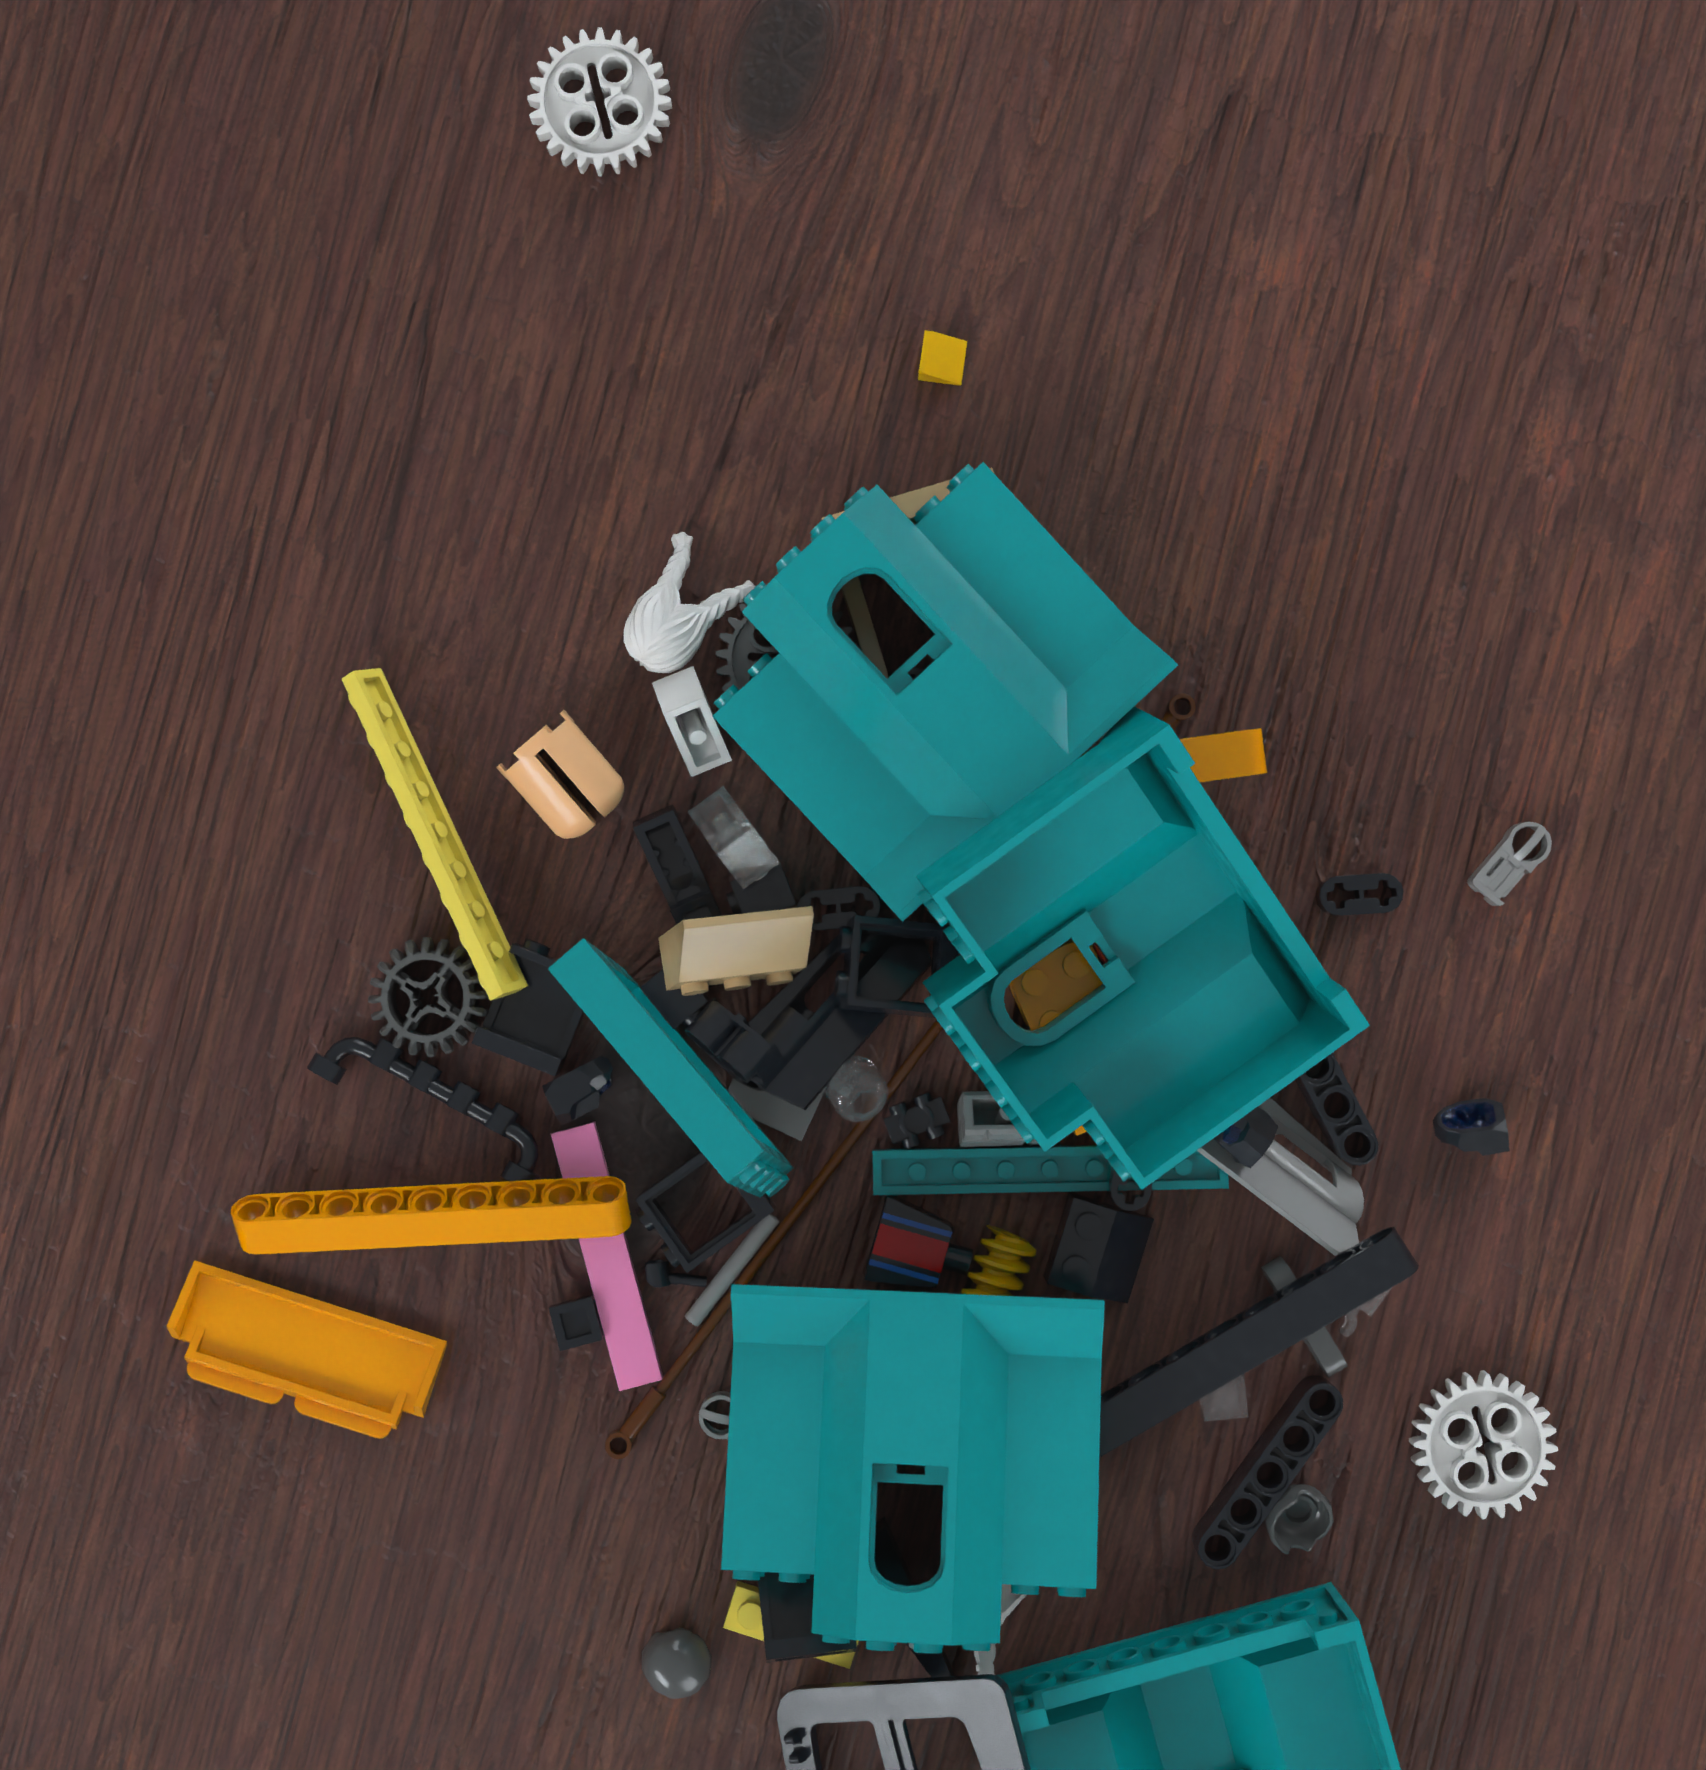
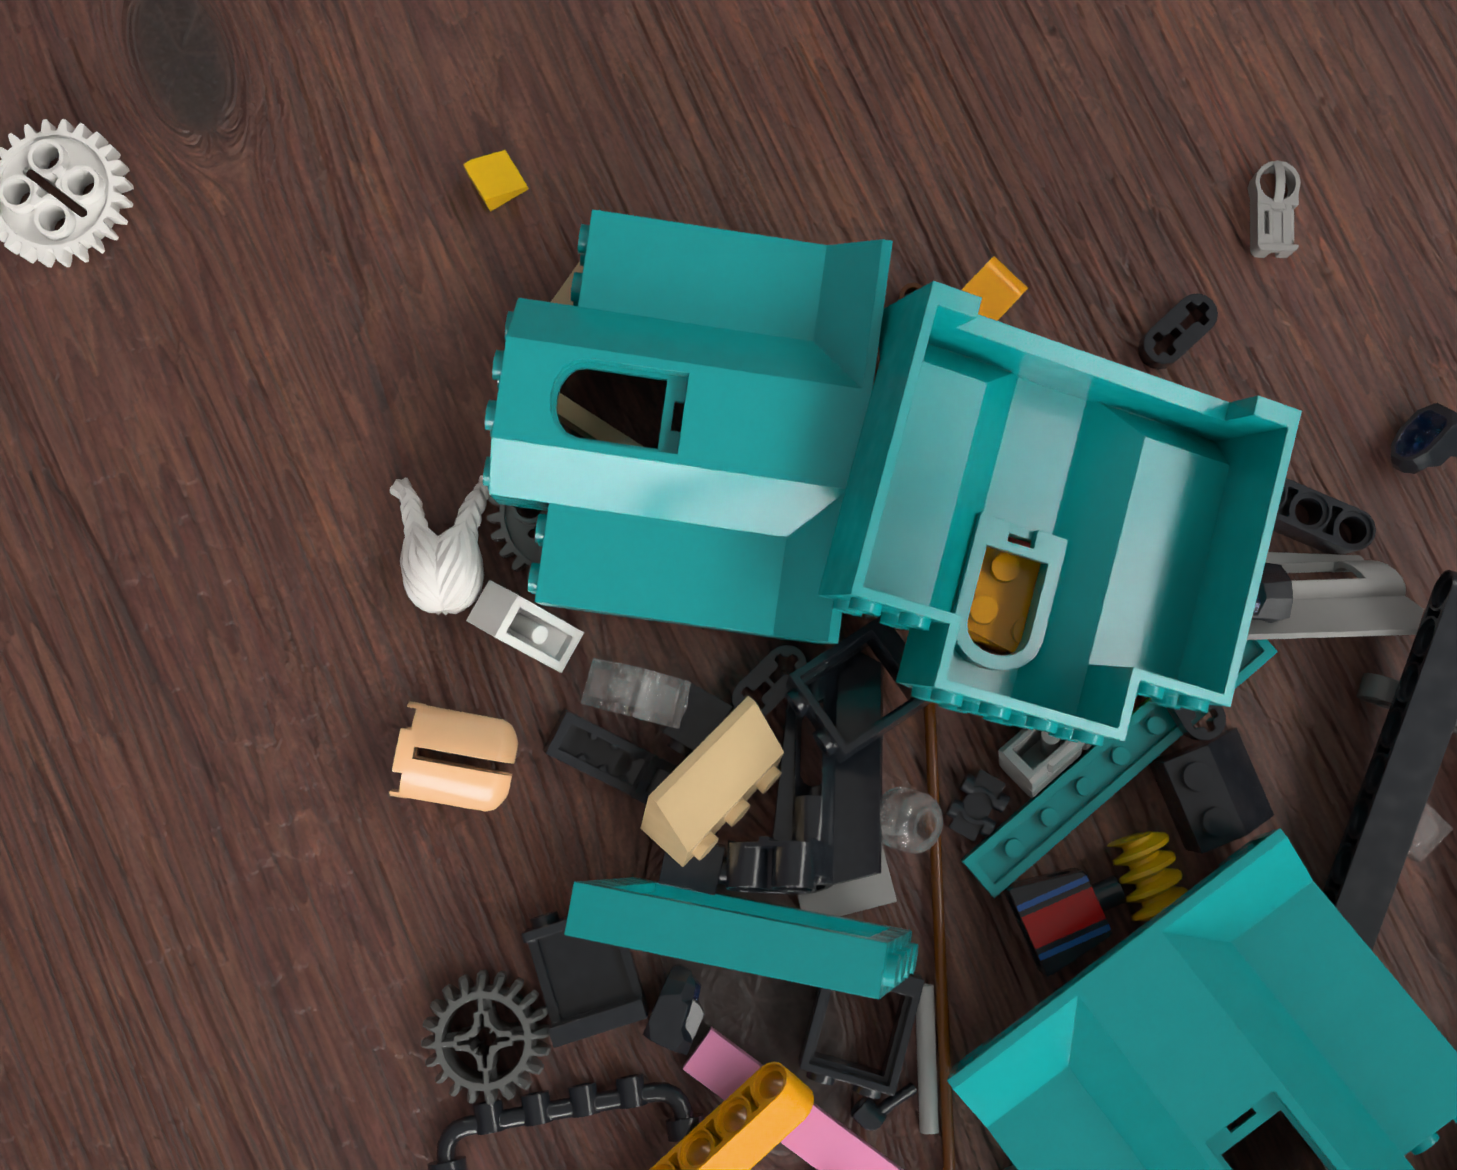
camera: 30 degrees left, 5 degrees down
light yellow plate [342,668,528,1001] -> none

